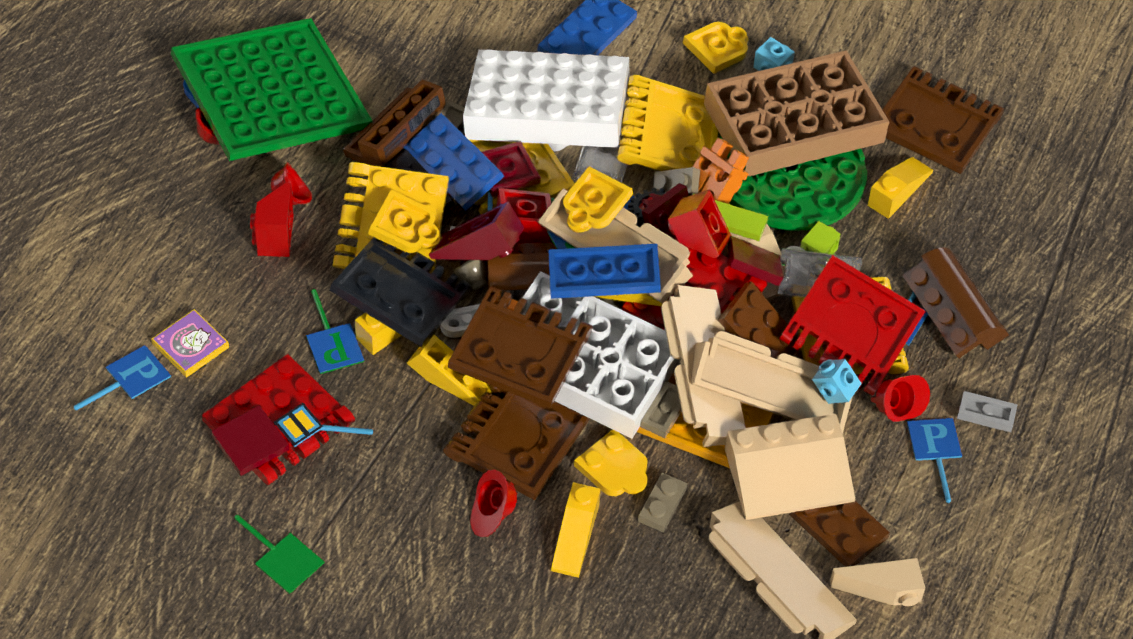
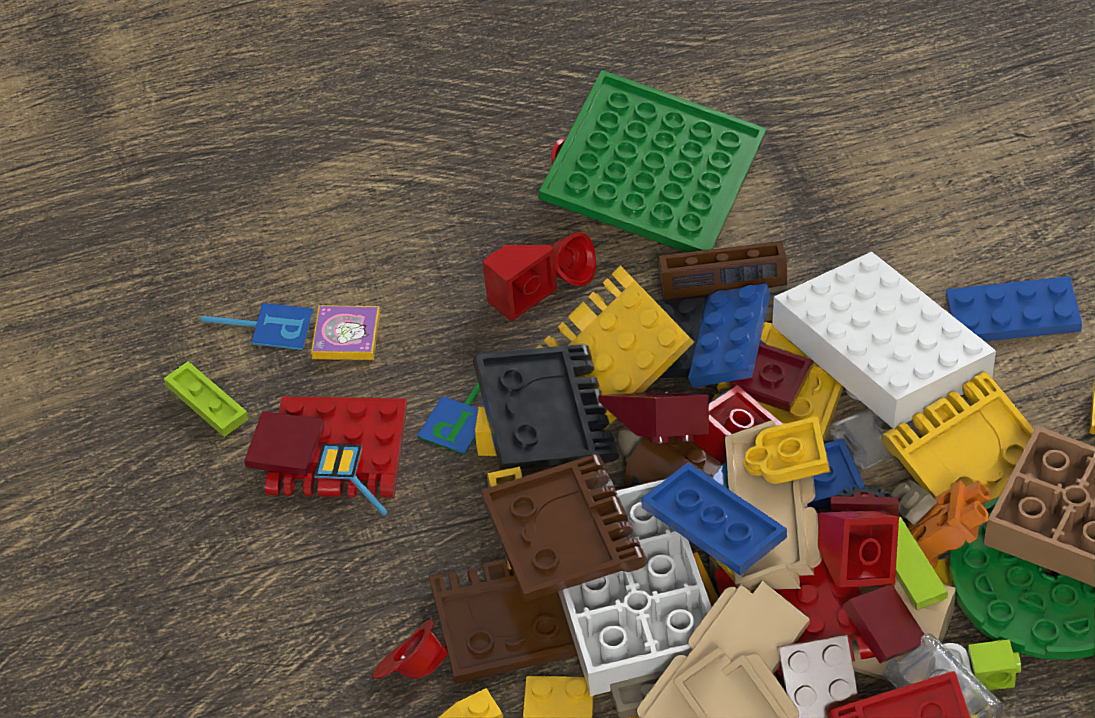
camera: 55 degrees right, 5 degrees down
green piece [234,514,325,594] -> none
yellow plate [368,190,441,253] -> none
none -> lime plate [164,361,248,437]

